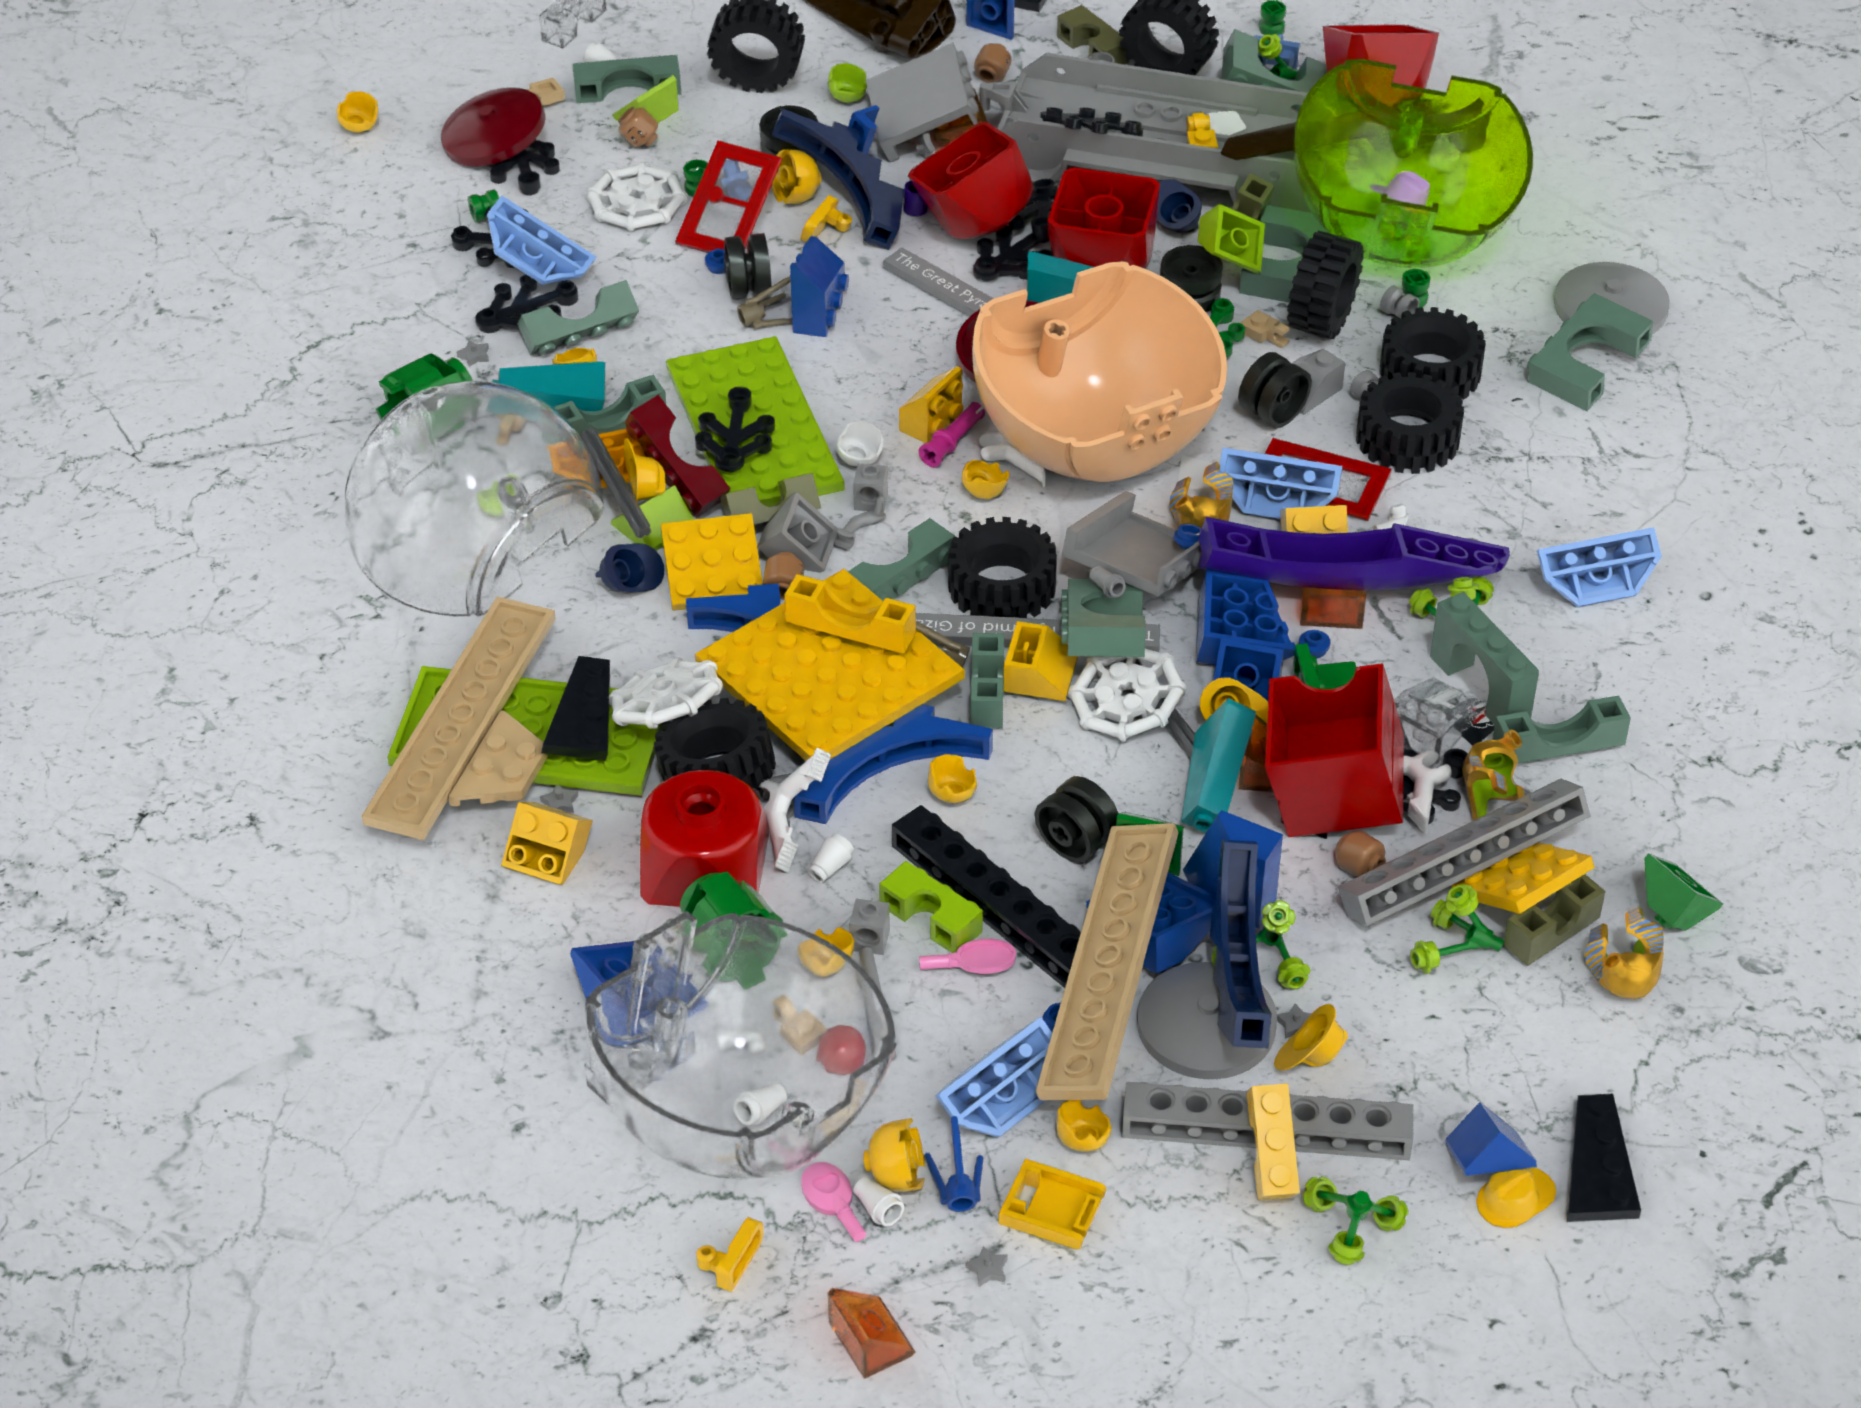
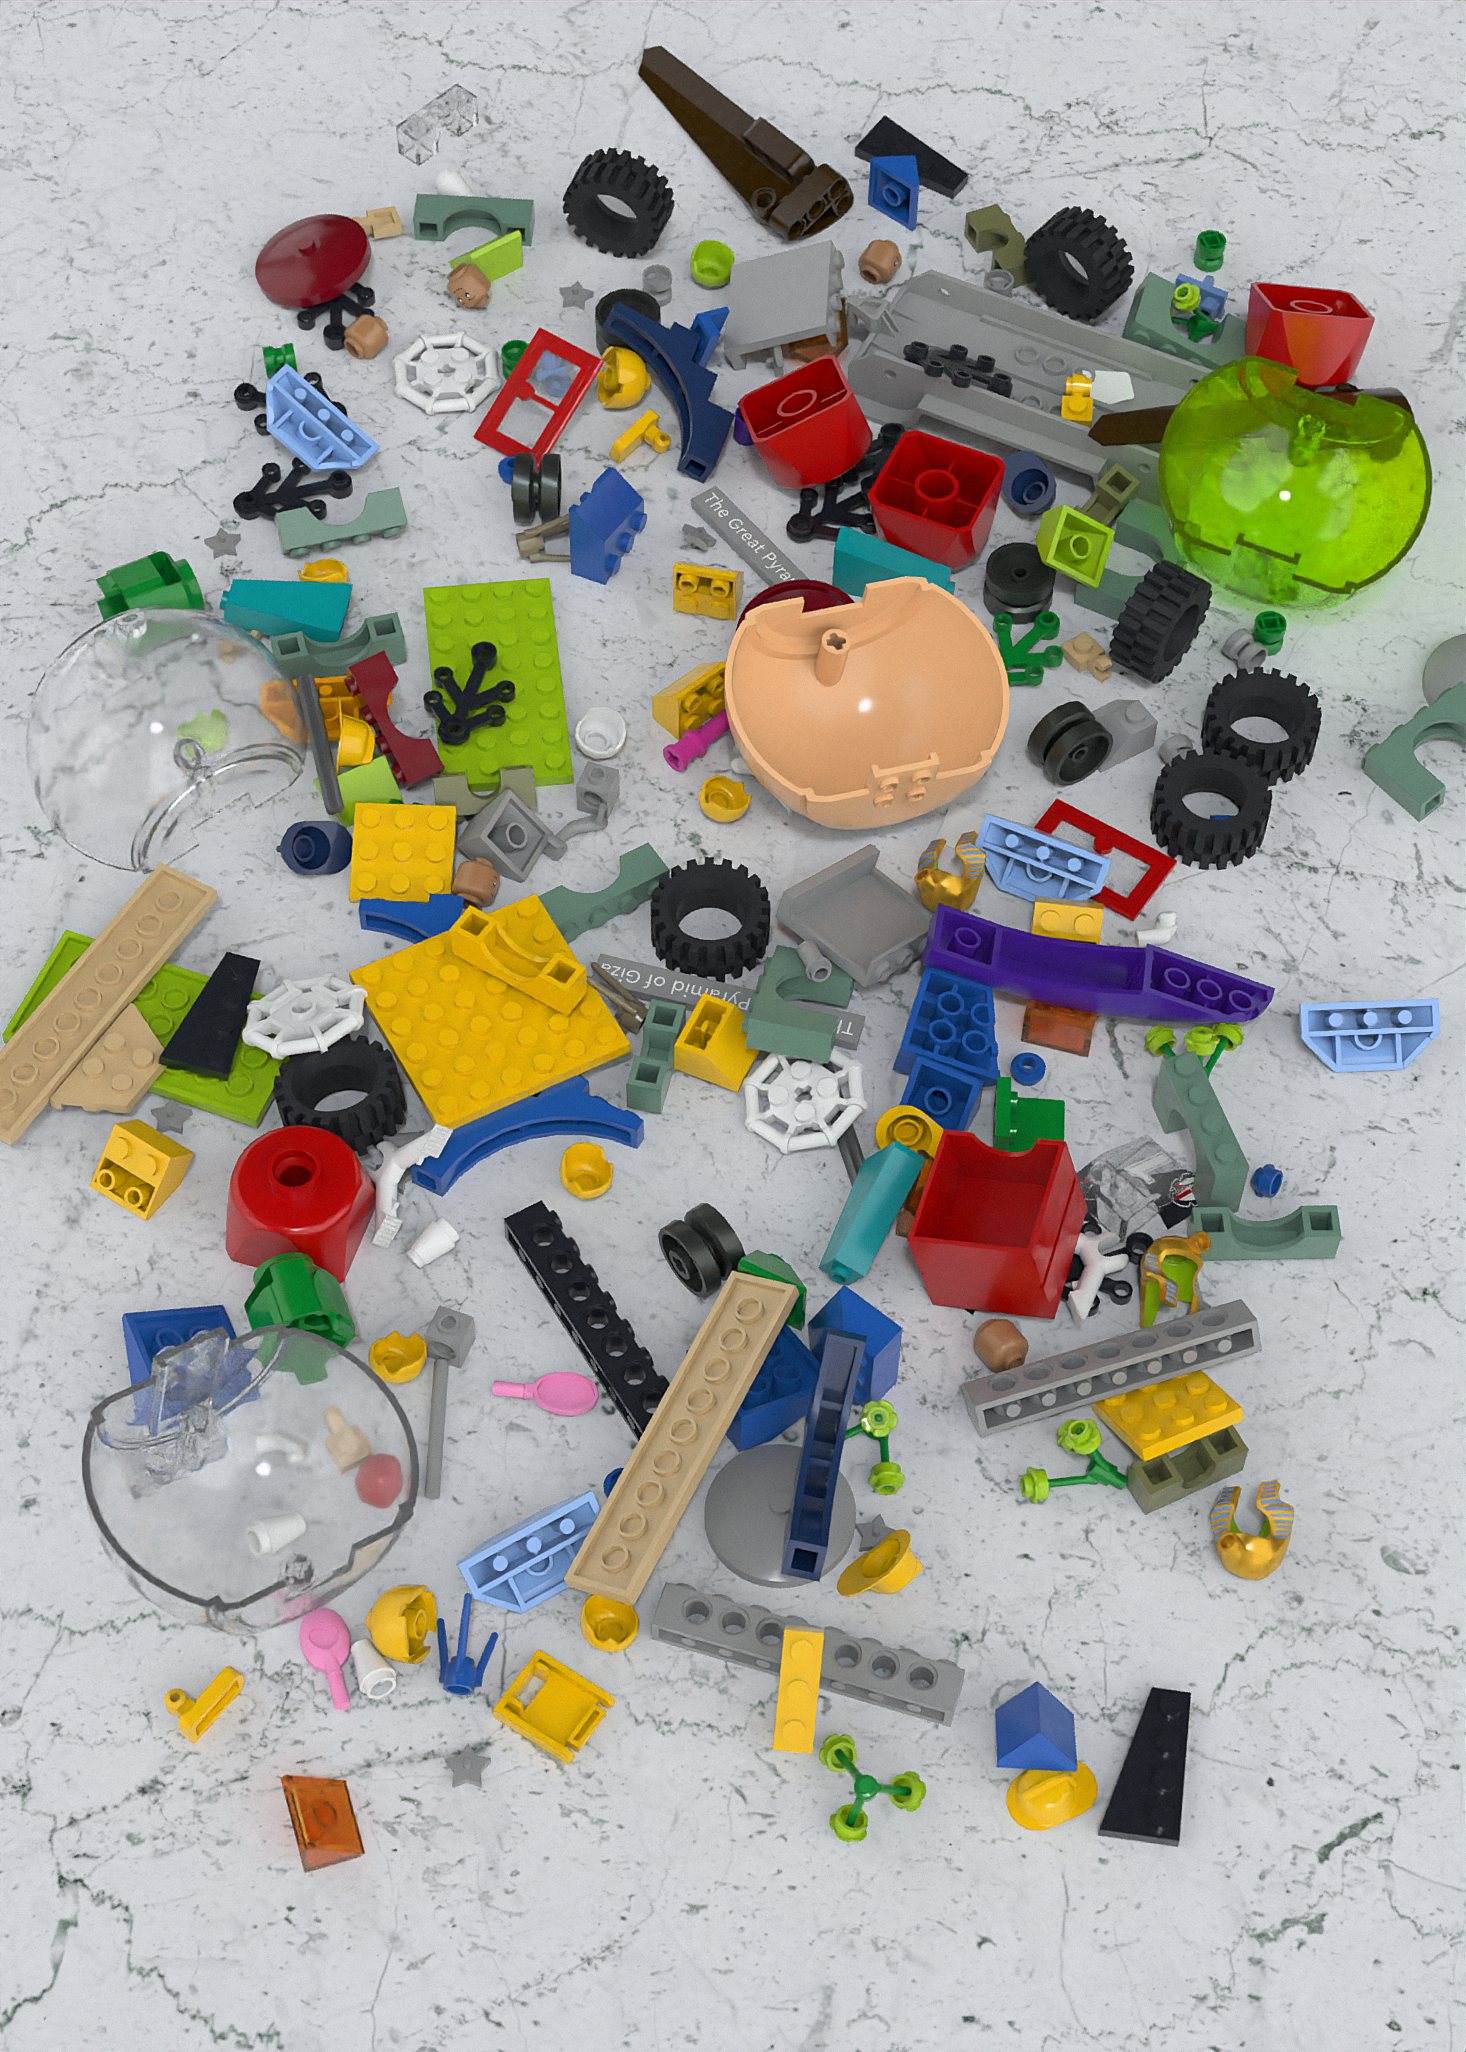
camera: 10 degrees right, 10 degrees up
yellow hair [337,91,378,133] -> none
lime arch [879,861,983,953] -> none
blue plate [1173,524,1201,549] -> none
lavender piece [1370,171,1430,214] -> none
green slope [1644,853,1723,931] -> none
none -> medium nougat head [344,314,389,360]
none -> light grey piece [559,281,594,310]
none -> light grey wheel [642,265,672,307]
none -> yellow slope [673,561,744,621]
none -> light grey piece [682,523,717,551]
none -> blue plate [1252,1164,1283,1198]

